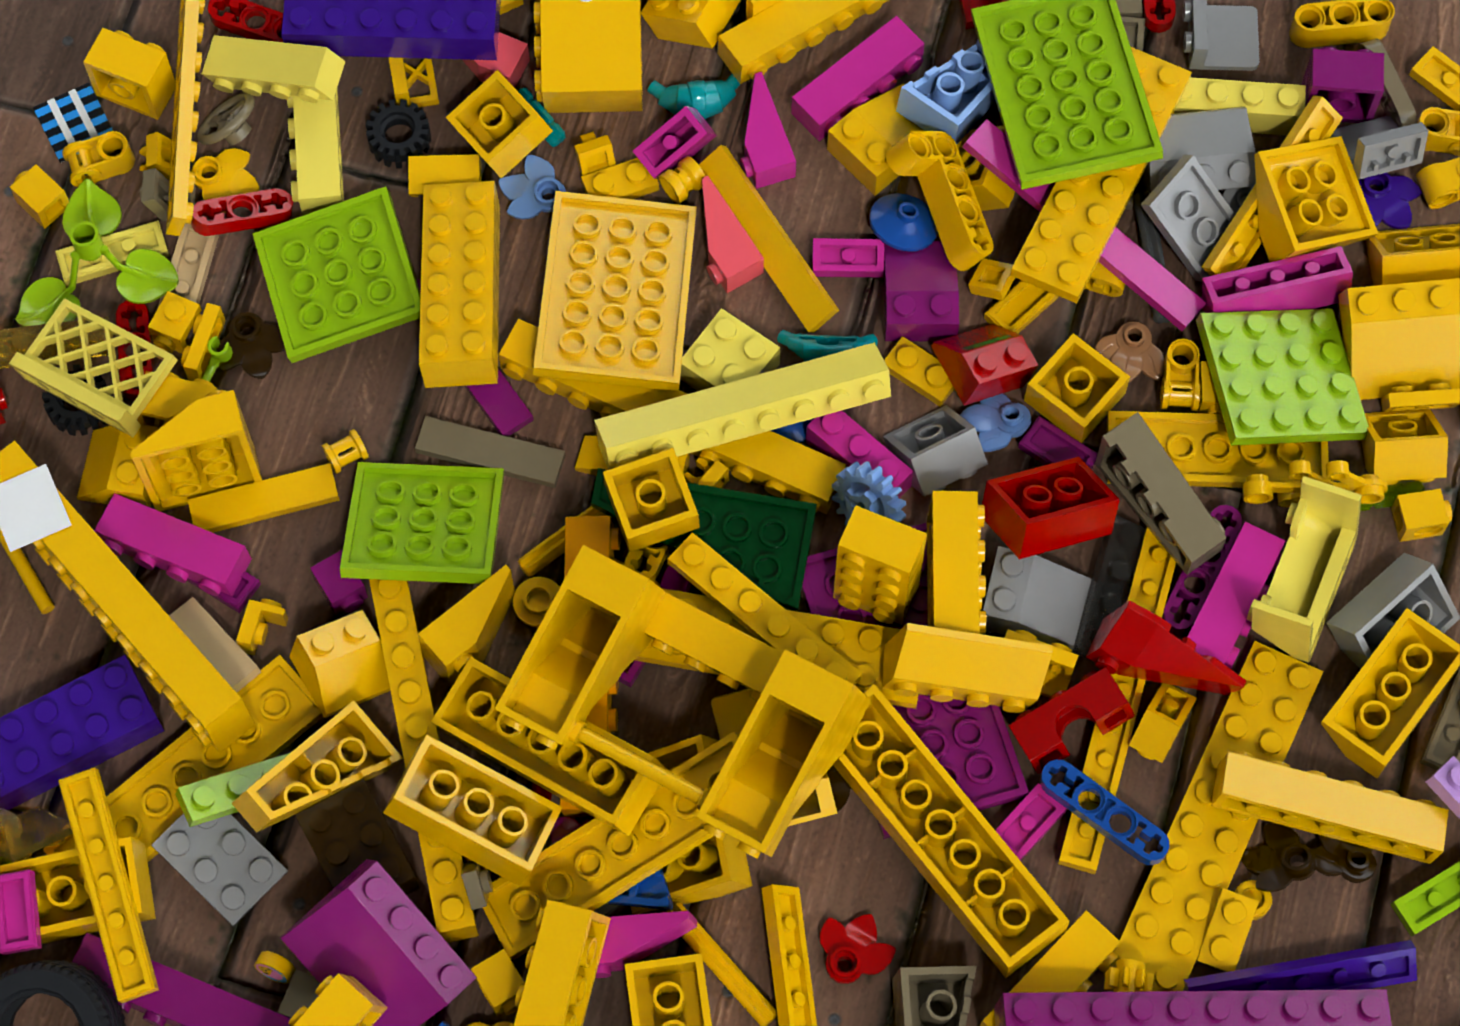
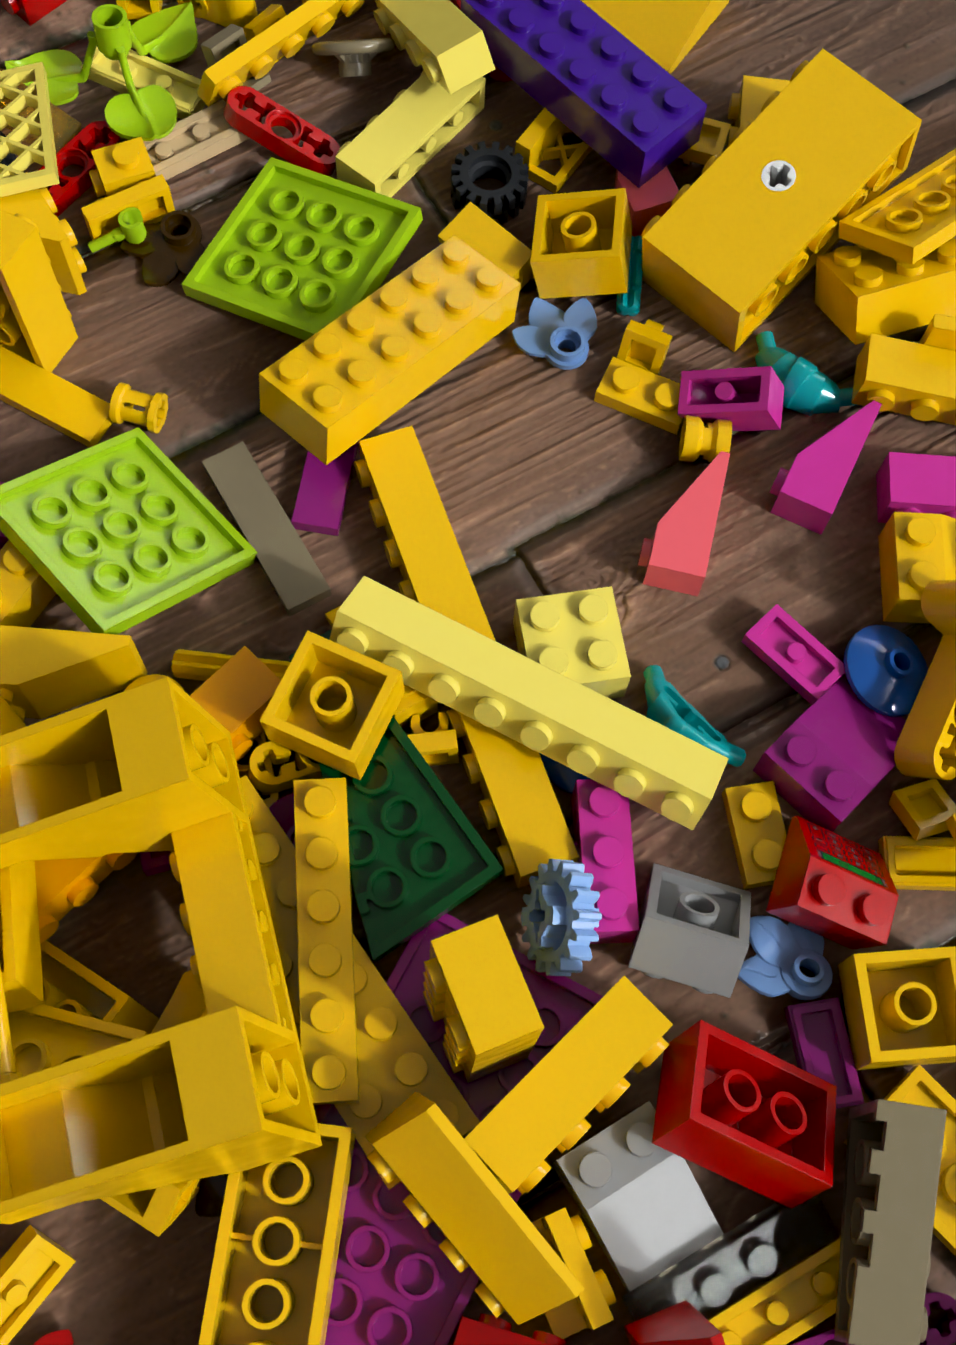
camera: 40 degrees right, 0 degrees up
yellow plate [191,148,260,214] -> none
yellow plate [533,191,697,391] -> none
yellow tile [699,145,840,333] -> none

